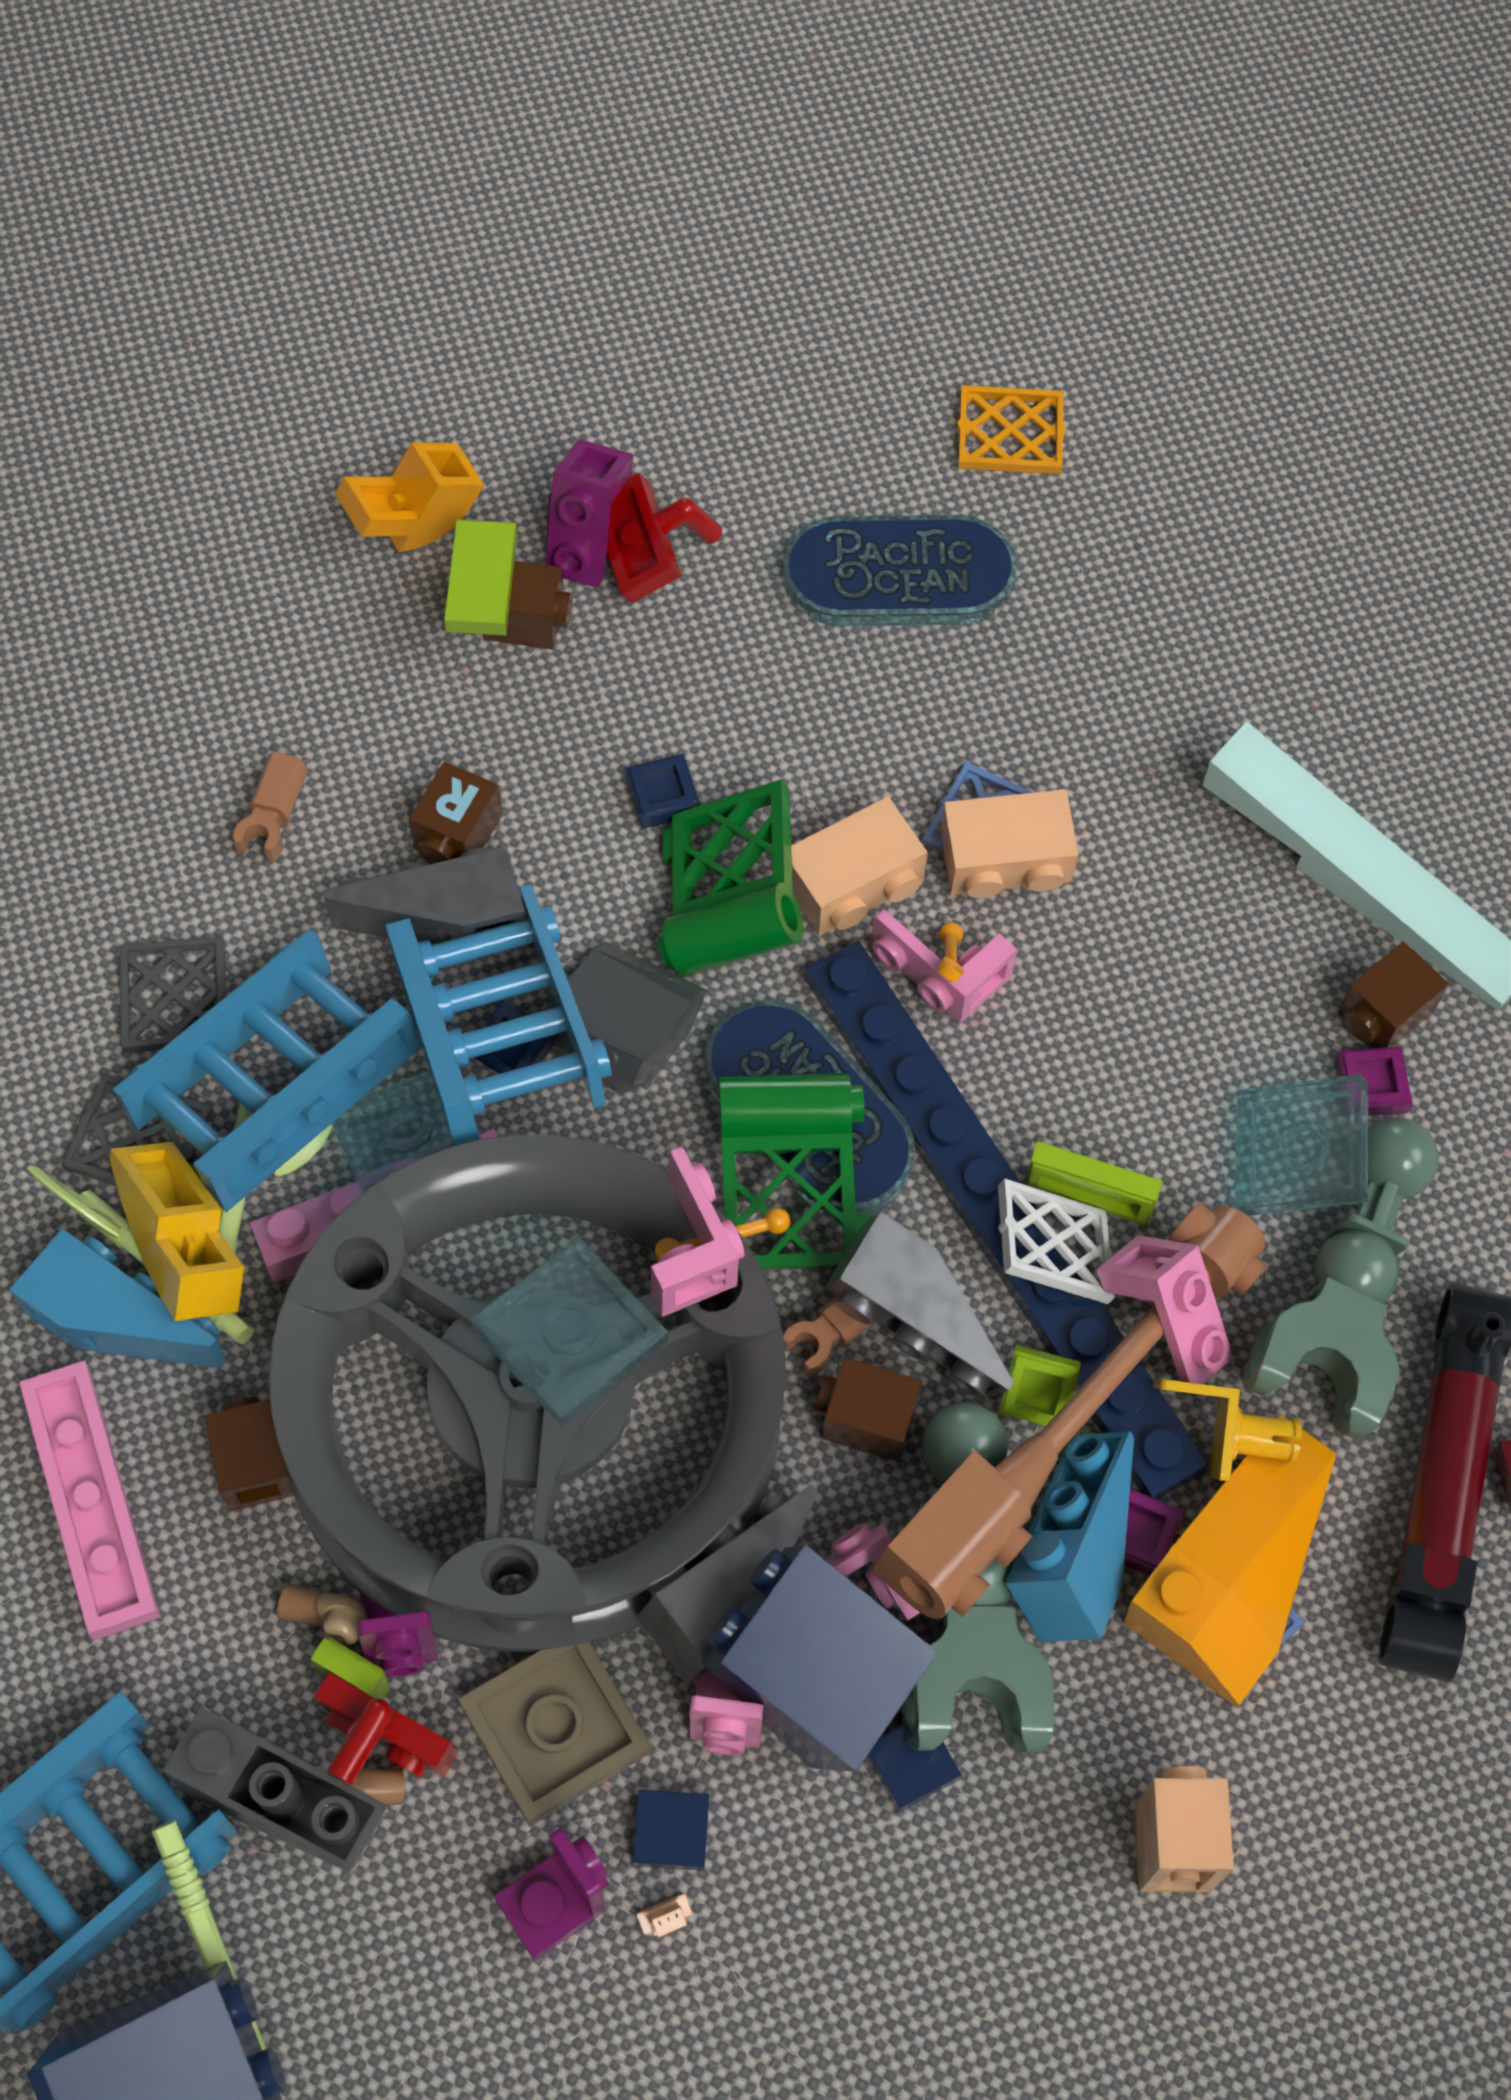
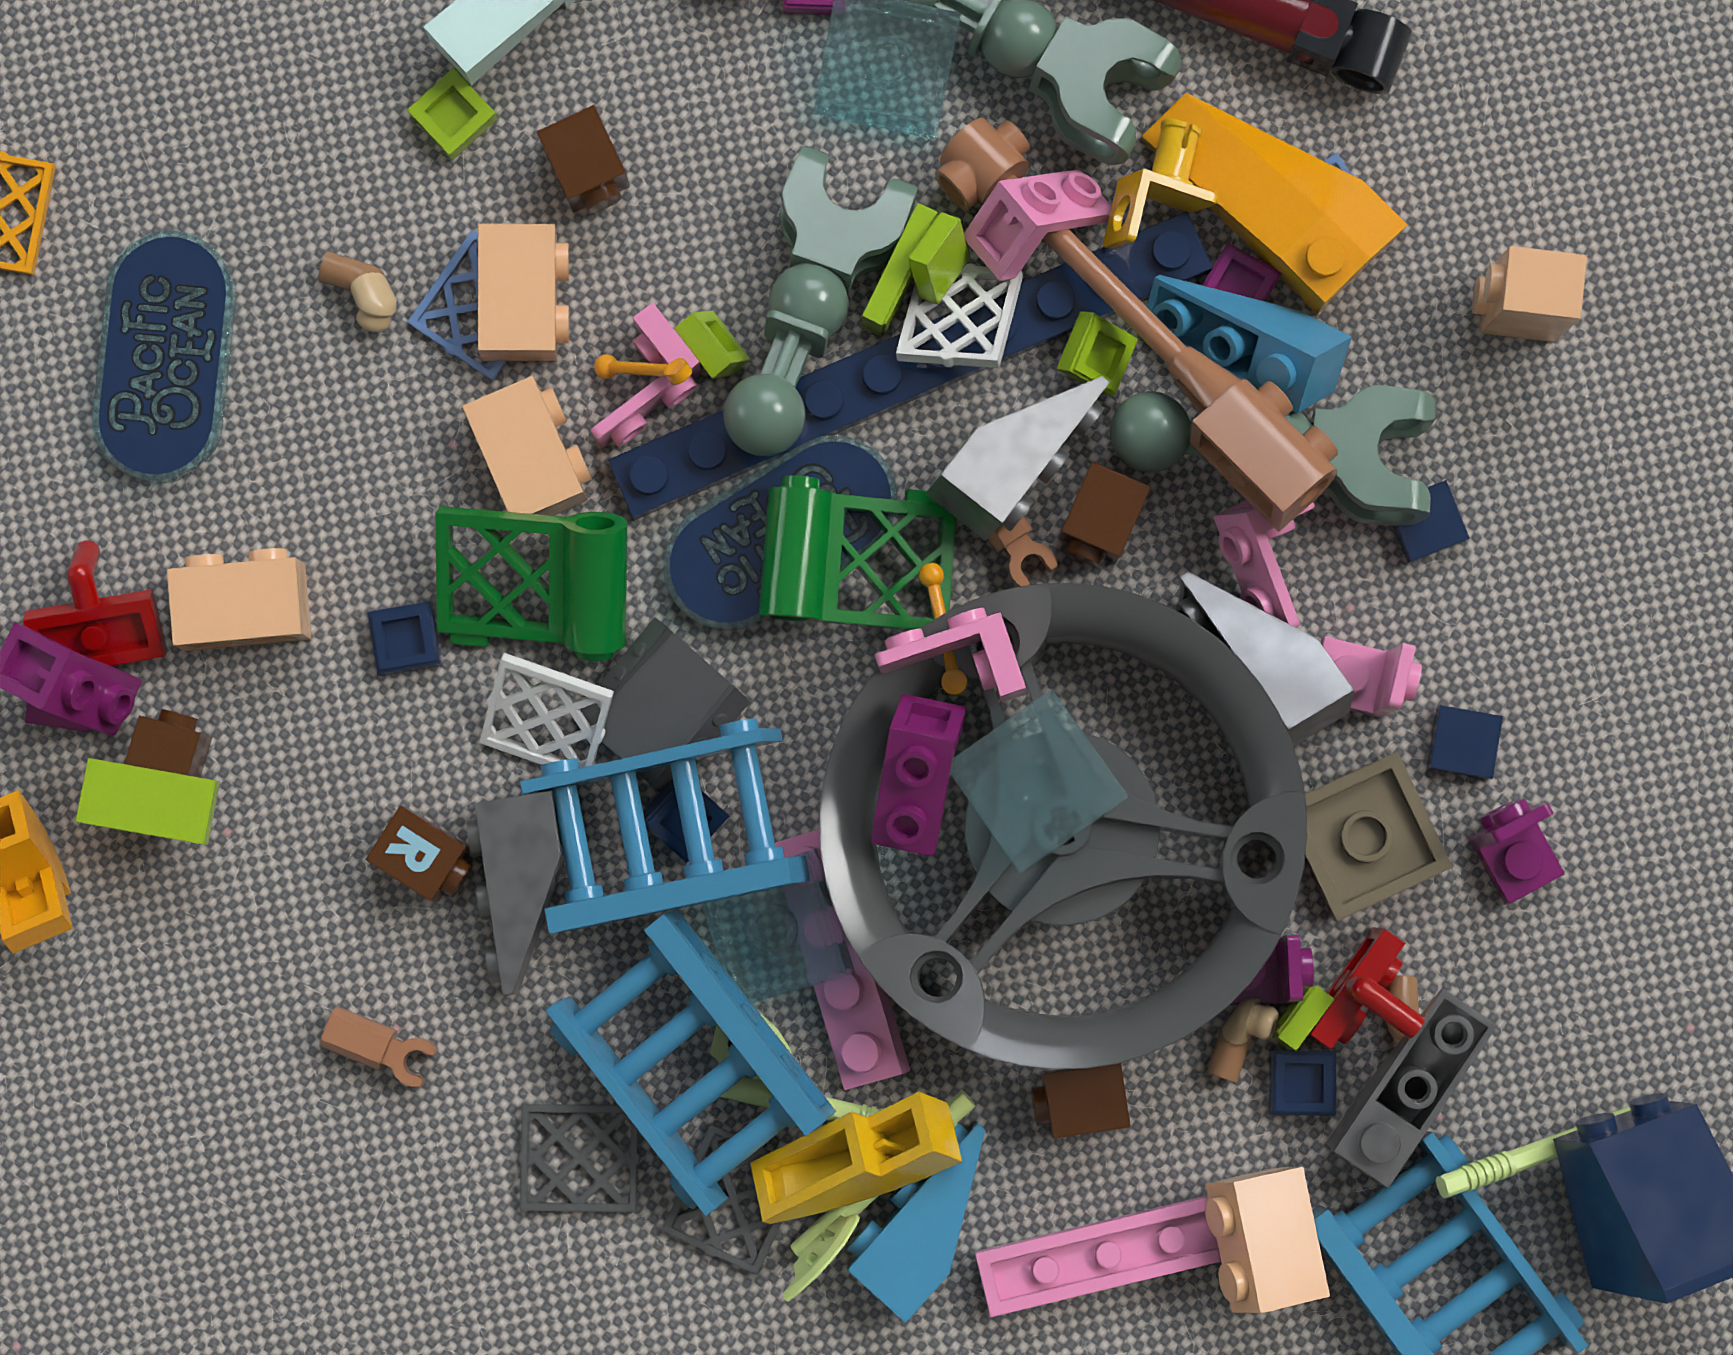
camera: 85 degrees left, 20 degrees up
light nougat piece [636,1893,692,1937] -> none
slope [701,1544,938,1772] -> none
none -> light nougat brick [167,548,311,651]
none -> tan arm [318,251,397,332]
none -> lime tile [407,68,498,161]
none -> white window [479,653,614,768]
none -> reddish brown brick [536,105,630,213]
none -> lime tile [674,310,751,379]
none -> sand green piece [723,146,918,456]
none -> magenta bracket [871,694,966,856]
none -> lime tile [908,212,971,305]
none -> light nougat brick [1205,1167,1330,1314]
none -> dark blue tile [1269,1050,1336,1116]

